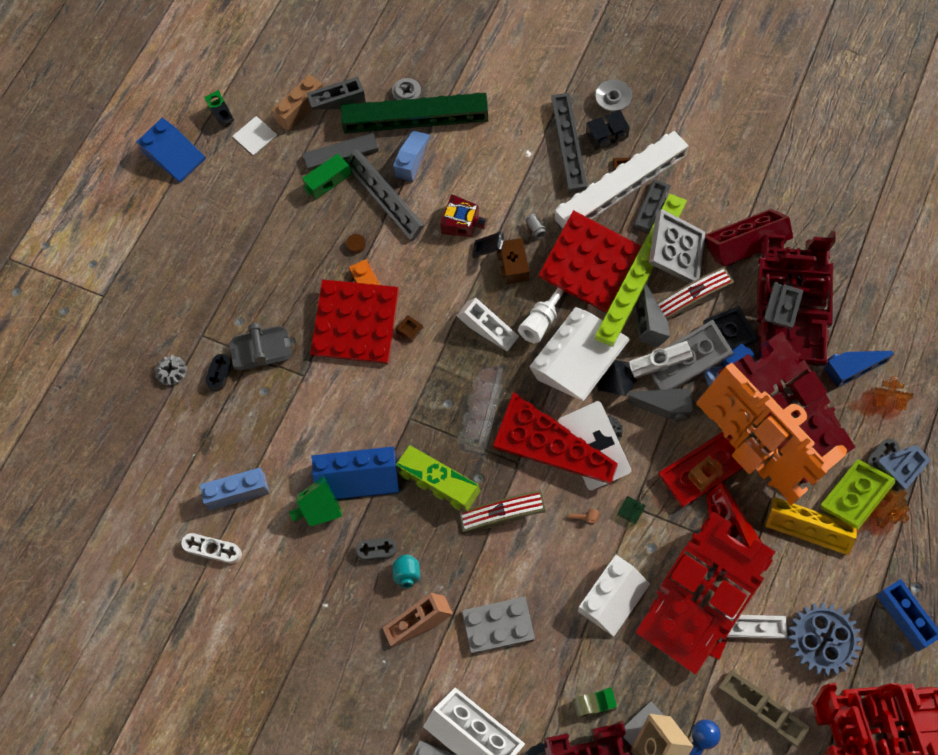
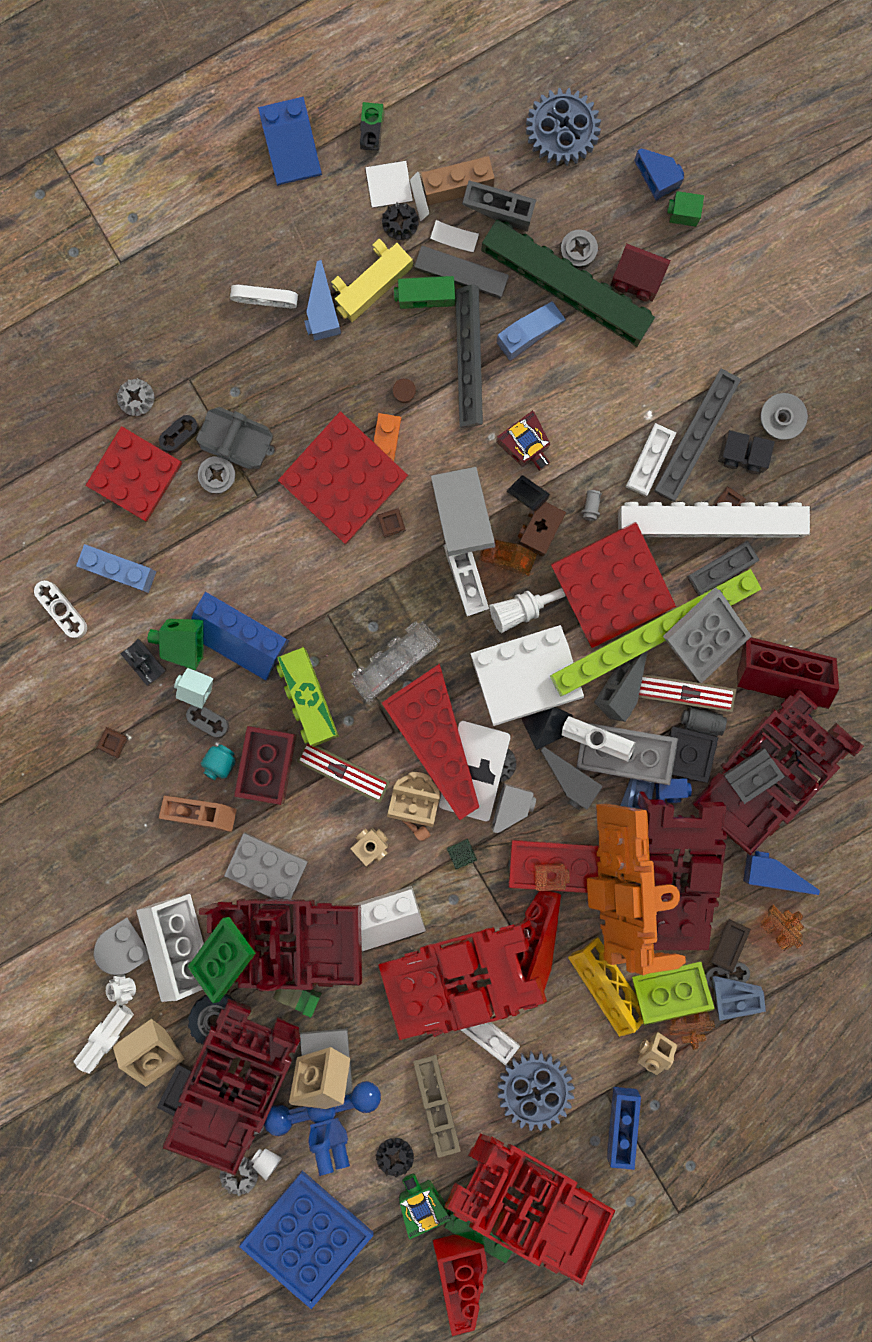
camera: 30 degrees right, 20 degrees up
none -> red plate [85,426,183,522]
none -> reddish brown tile [96,727,129,758]
none -> black hips [120,639,166,686]
none -> light aqua brick [174,668,213,709]
none -> green plate [188,917,256,1003]
none -> light grey gear [198,456,235,494]
none -> dark red piece [199,899,362,991]
none -> white beam [230,285,298,308]
none -> dark red brick [234,726,297,805]
none -> medium blue slope [304,260,341,341]
none -> light yellow brick [331,239,413,322]
none -> tan brick [350,828,388,866]
none -> black gear [382,202,419,240]
none -> tan slope [387,772,440,827]
none -> white sticker [410,172,429,221]
none -> white sticker [431,220,479,252]
none -> light grey tile [431,467,495,556]
none -> clear orange slope [479,539,537,576]
none -> light grey slope [491,783,536,833]
none -> sand blue gear [526,88,601,166]
none -> dark red slope [610,243,671,302]
none -> white tile [626,423,676,496]
none -> blue slope [634,148,684,200]
none -> tan brick [637,1032,678,1075]
none -> green brick [667,191,704,227]
none -> dark grey head [681,706,727,737]
none -> dark brown tile [710,919,751,973]

